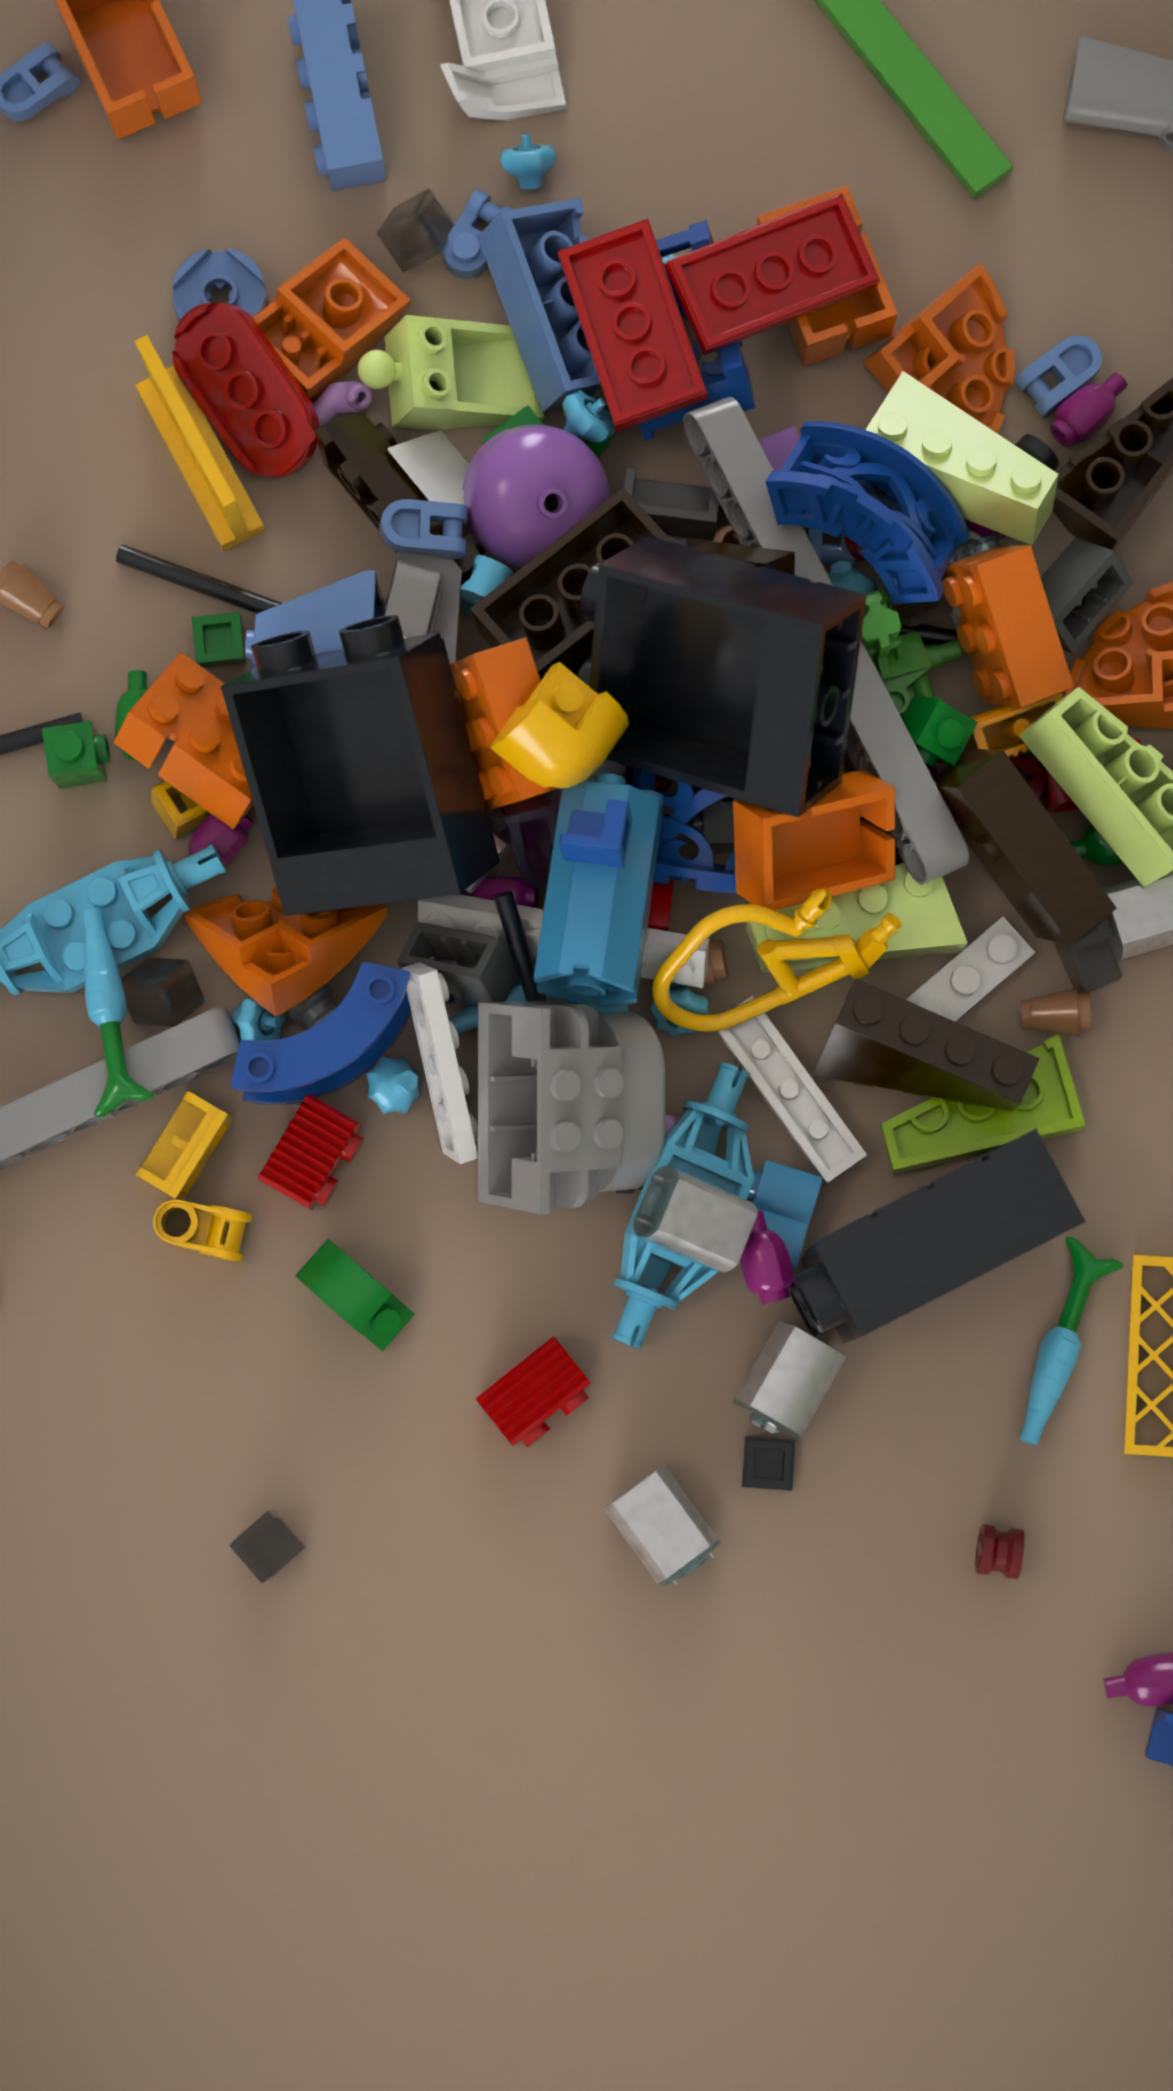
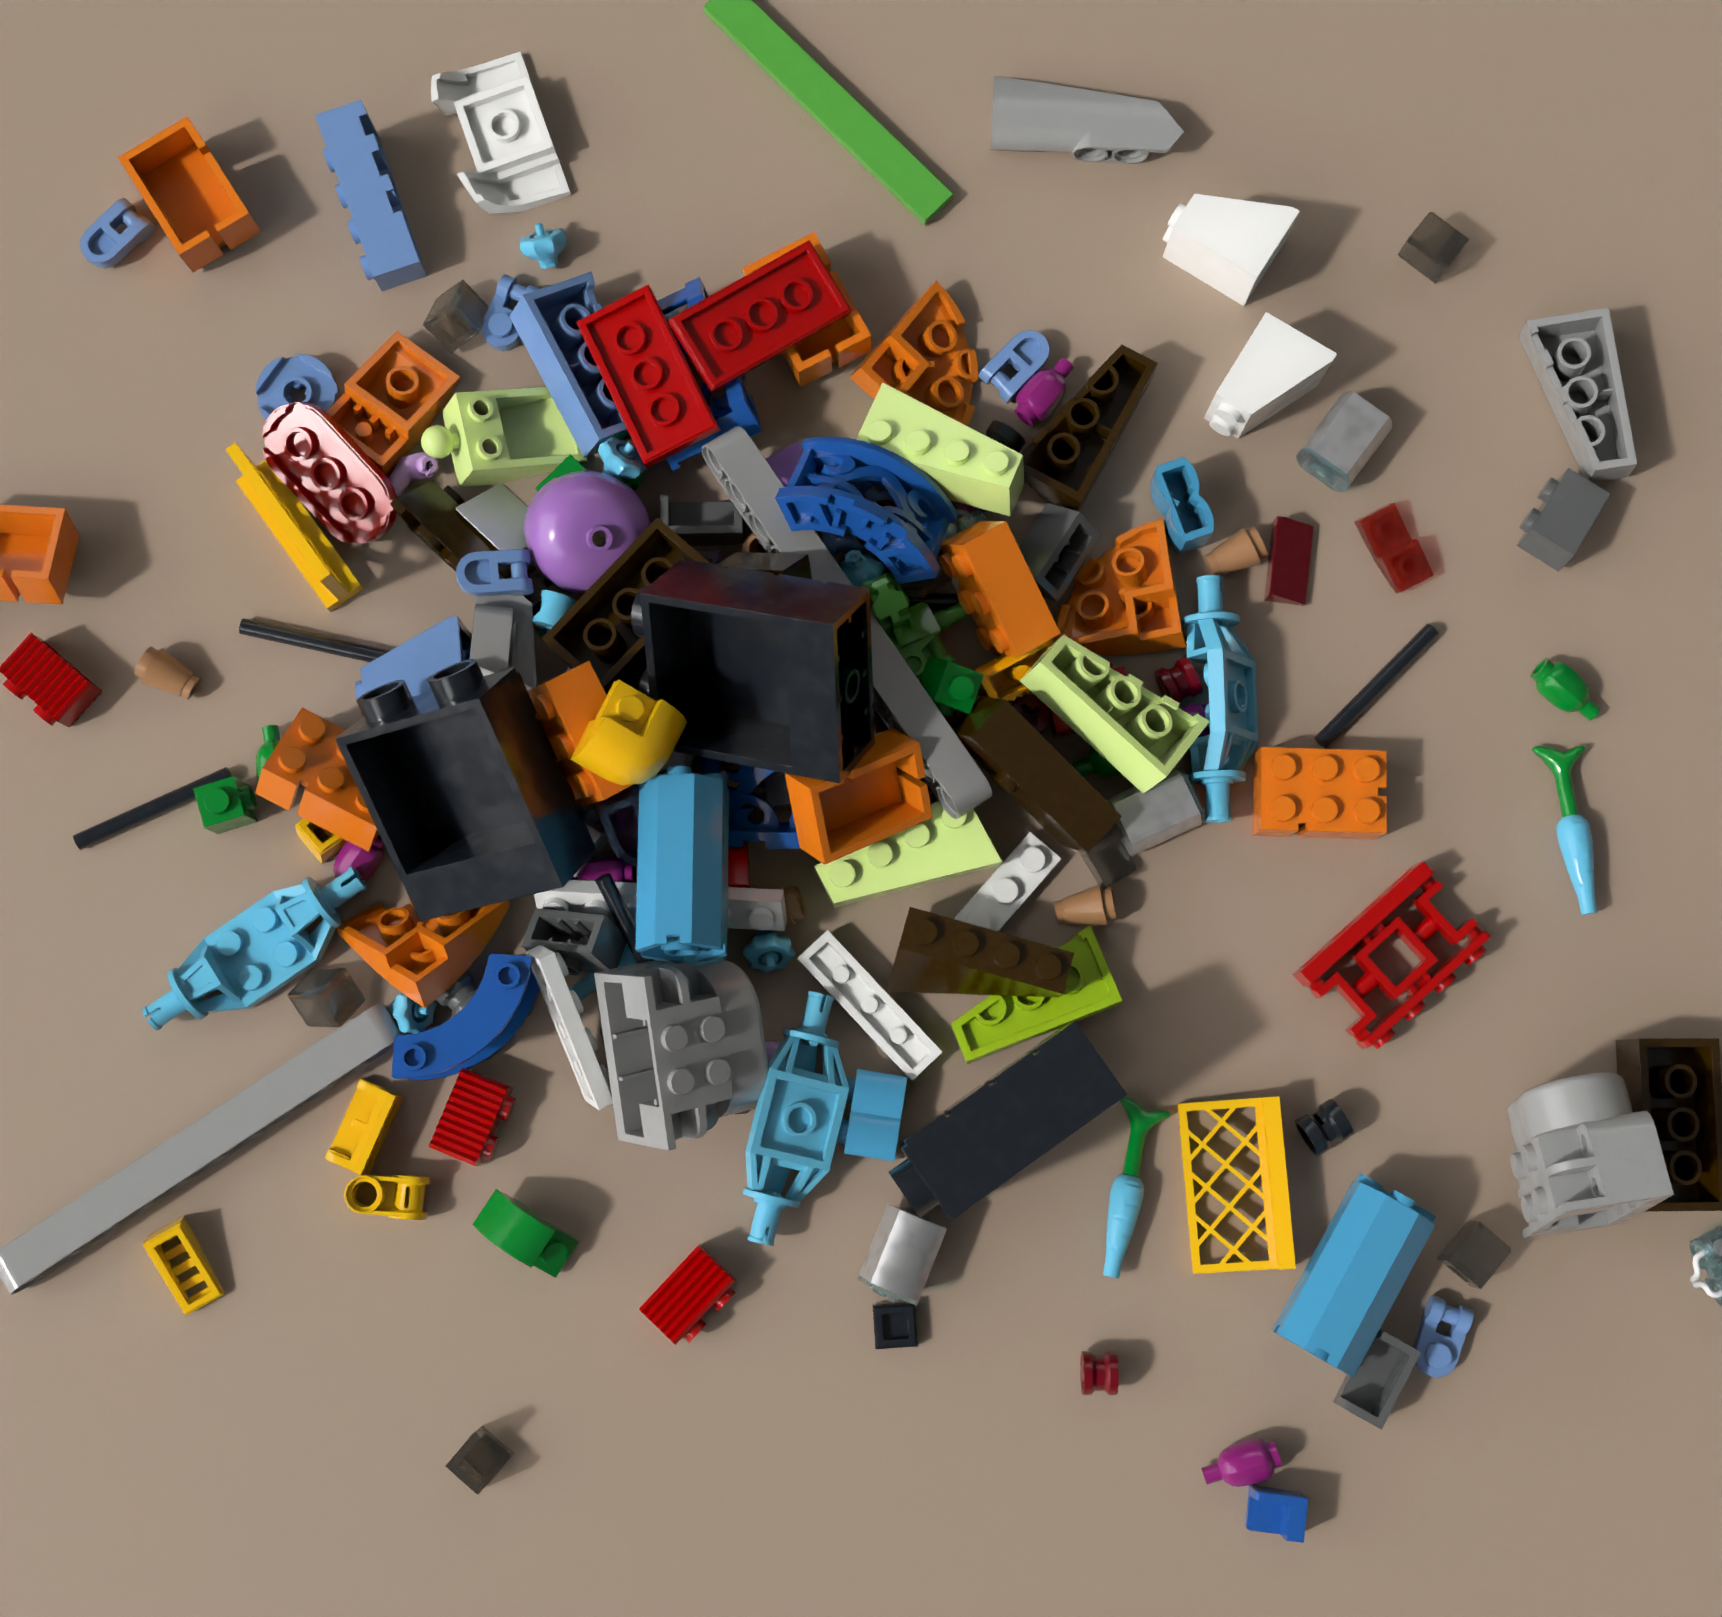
camera: 10 degrees left, 0 degrees up
piece [82,908,154,1117] -> none
green plate [192,612,246,668] -> none
medium azure piece [366,1056,421,1114] -> none
blue panel [559,799,633,868] -> none
flat silver piece [604,1464,721,1588] -> none
flat silver piece [633,1165,758,1272] -> none
yellow piece [652,887,902,1032] -> none
magenta plant [740,1210,794,1304] -> none

